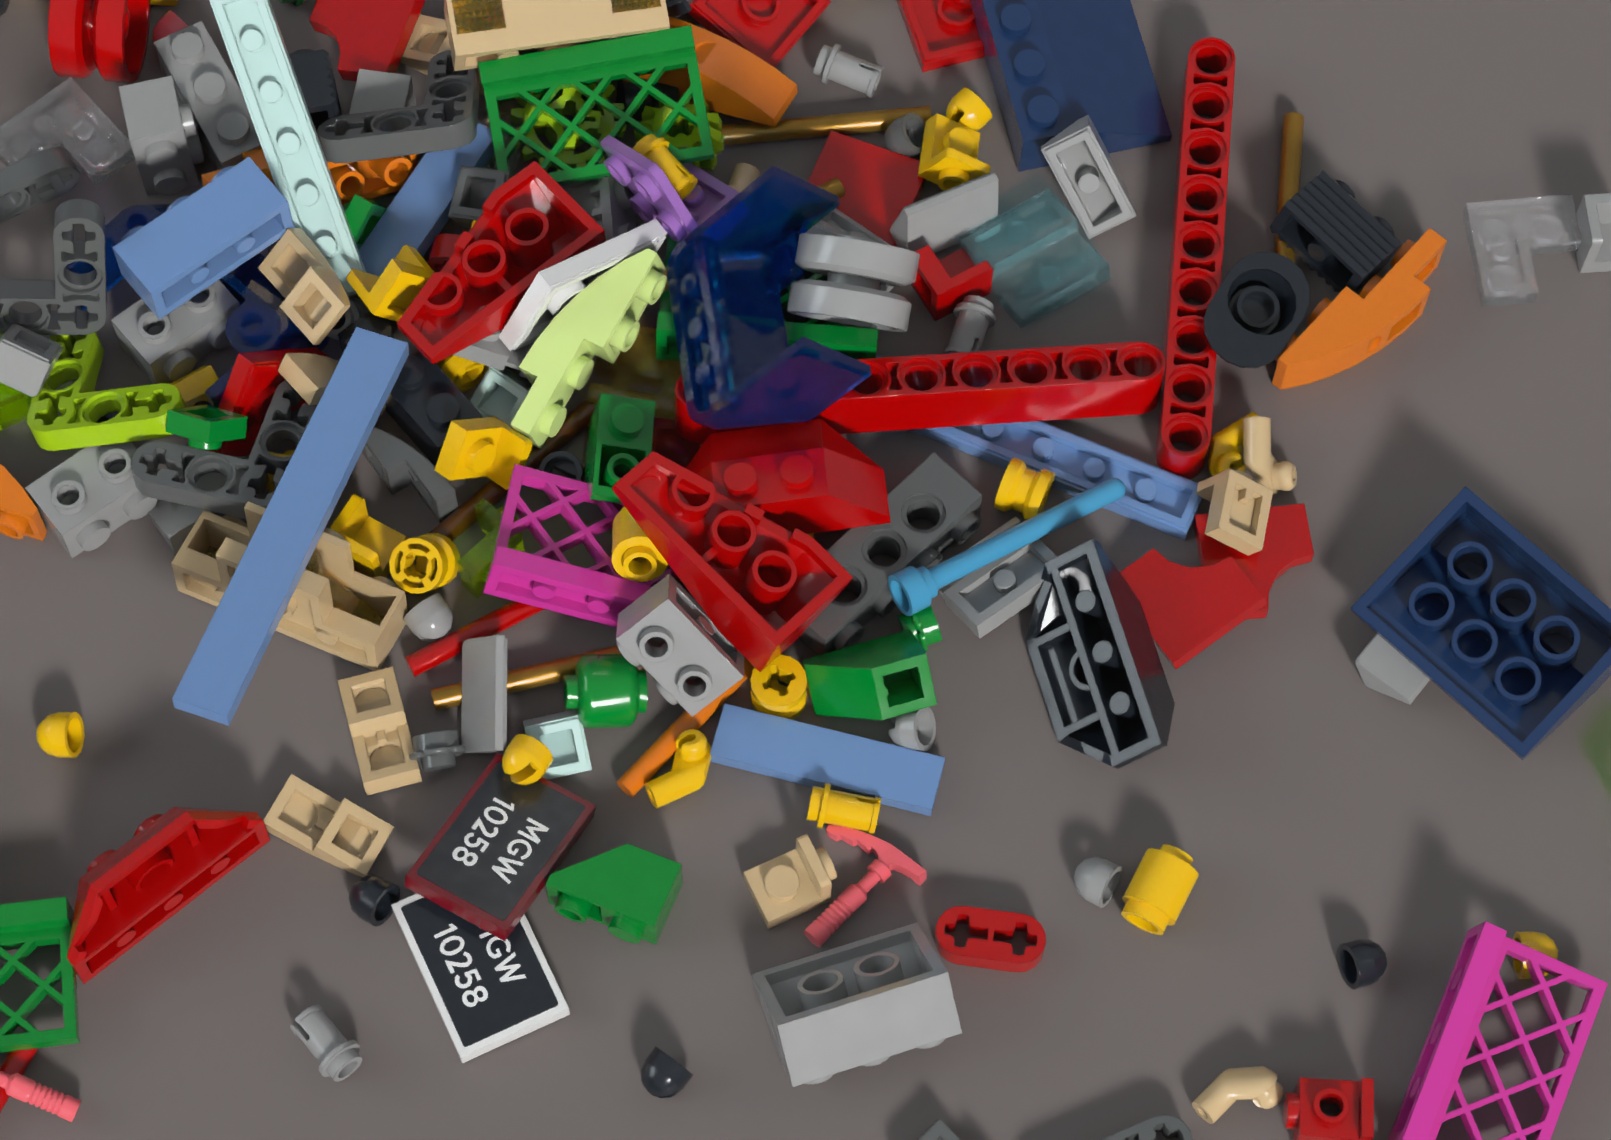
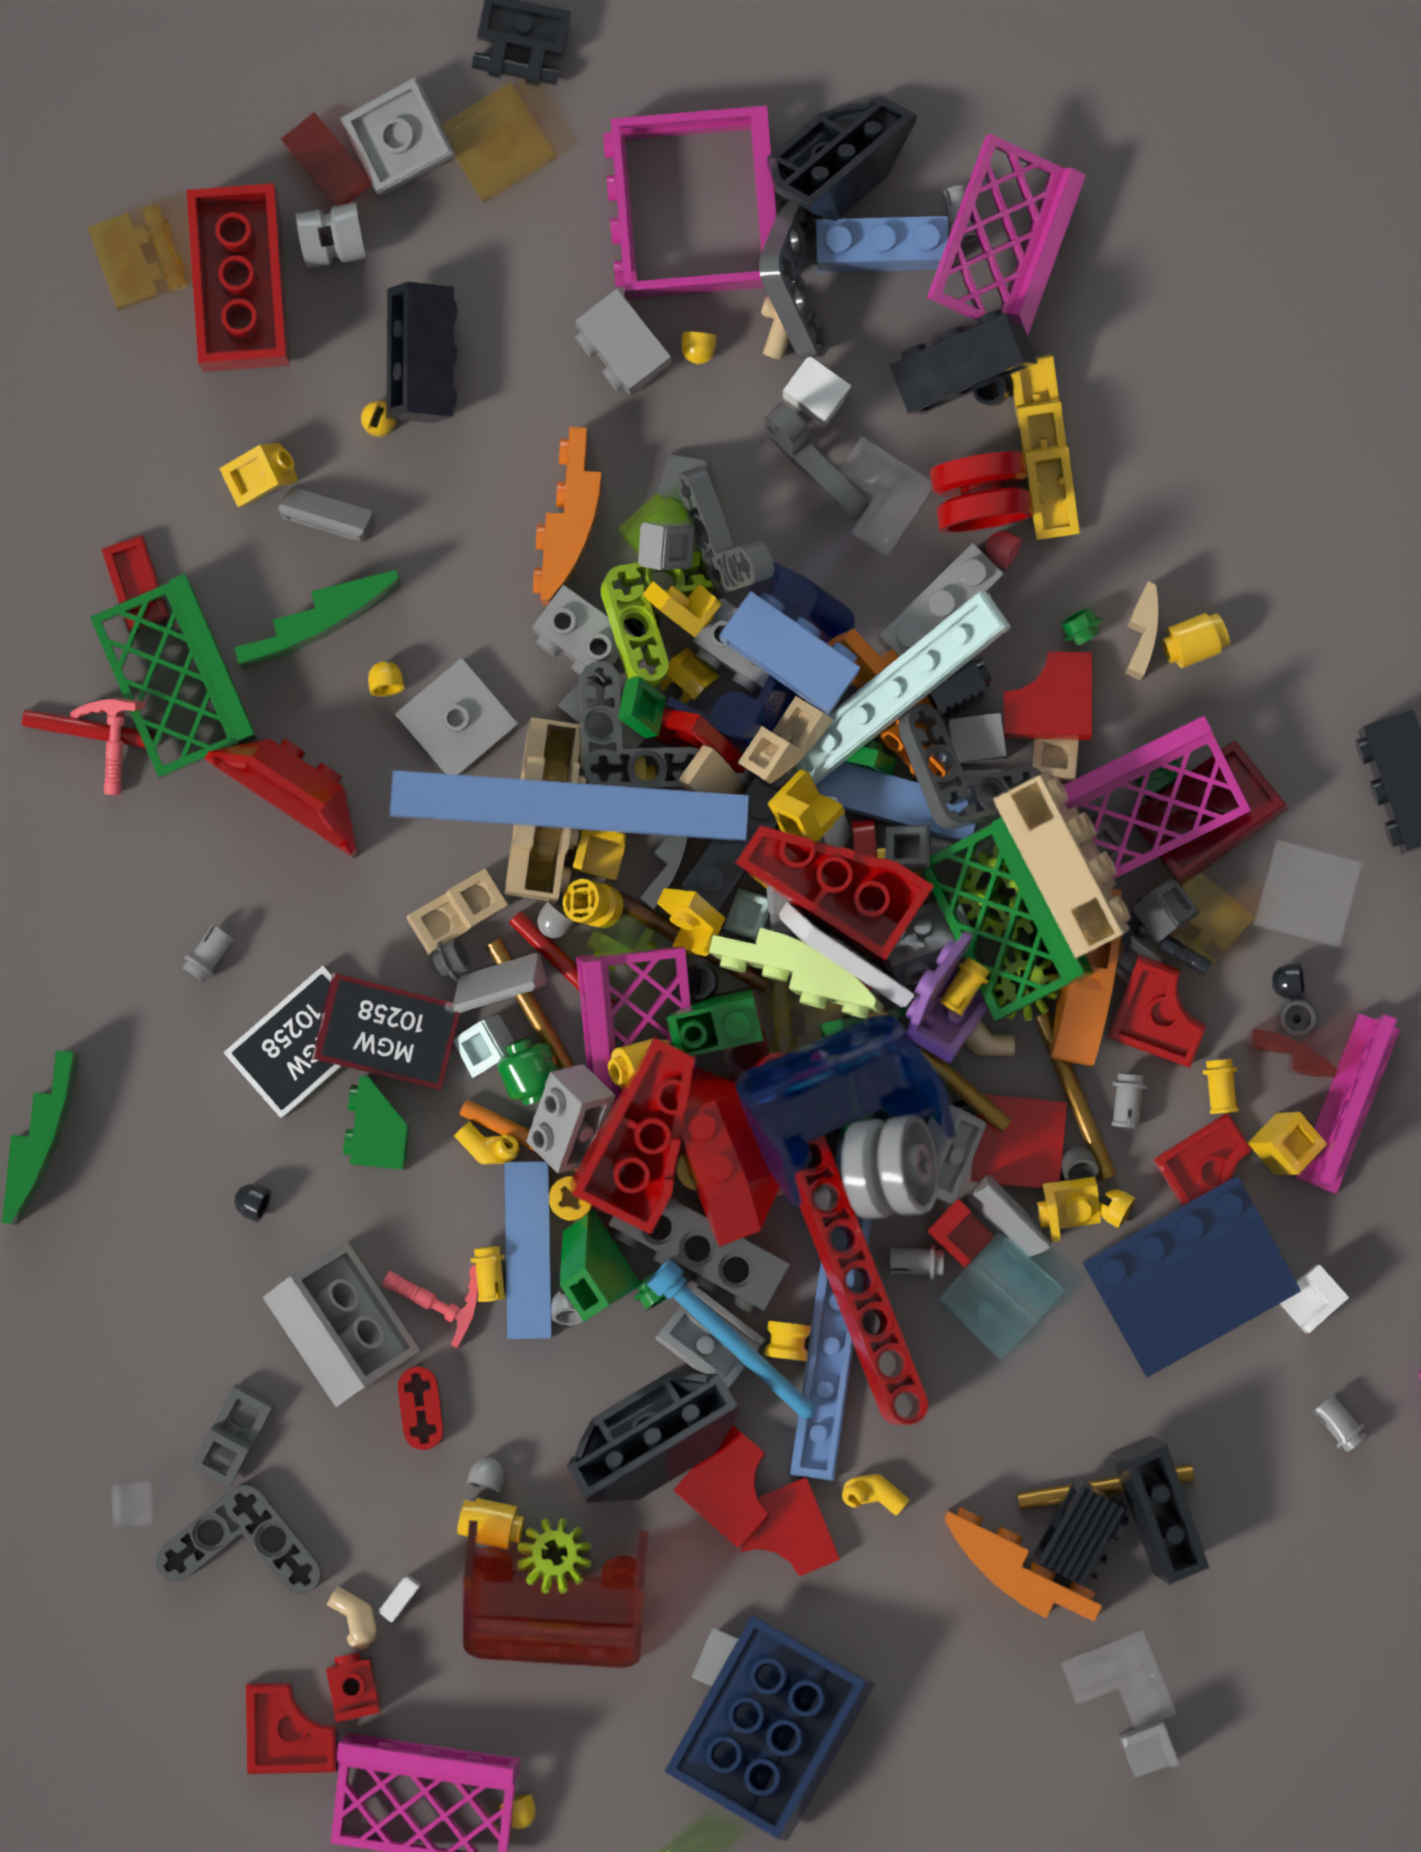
camera: 80 degrees right, 20 degrees up
light grey brick [118,75,205,196] -> none
tan slope [263,774,394,877] -> none
black hinge [349,874,400,926] -> none
yellow hinge [502,734,553,786] -> none
tan bracket [743,834,837,929] -> none
light grey slope [1041,115,1137,239] -> none
red beam [1156,37,1236,480] -> none
tan bracket [1196,469,1273,556] -> none
black piece [1203,252,1310,368] -> none
tan arm [1243,416,1297,494] -> none
black hinge [1337,939,1387,989] -> none
none -> white tile [379,1575,421,1623]
none -> light grey plate [395,657,519,775]
none -> clear red windscreen [463,1520,648,1668]
none -> lime gear [517,1518,591,1594]
none -> yellow bracket [642,581,721,637]
none -> black brick [1111,1436,1210,1585]

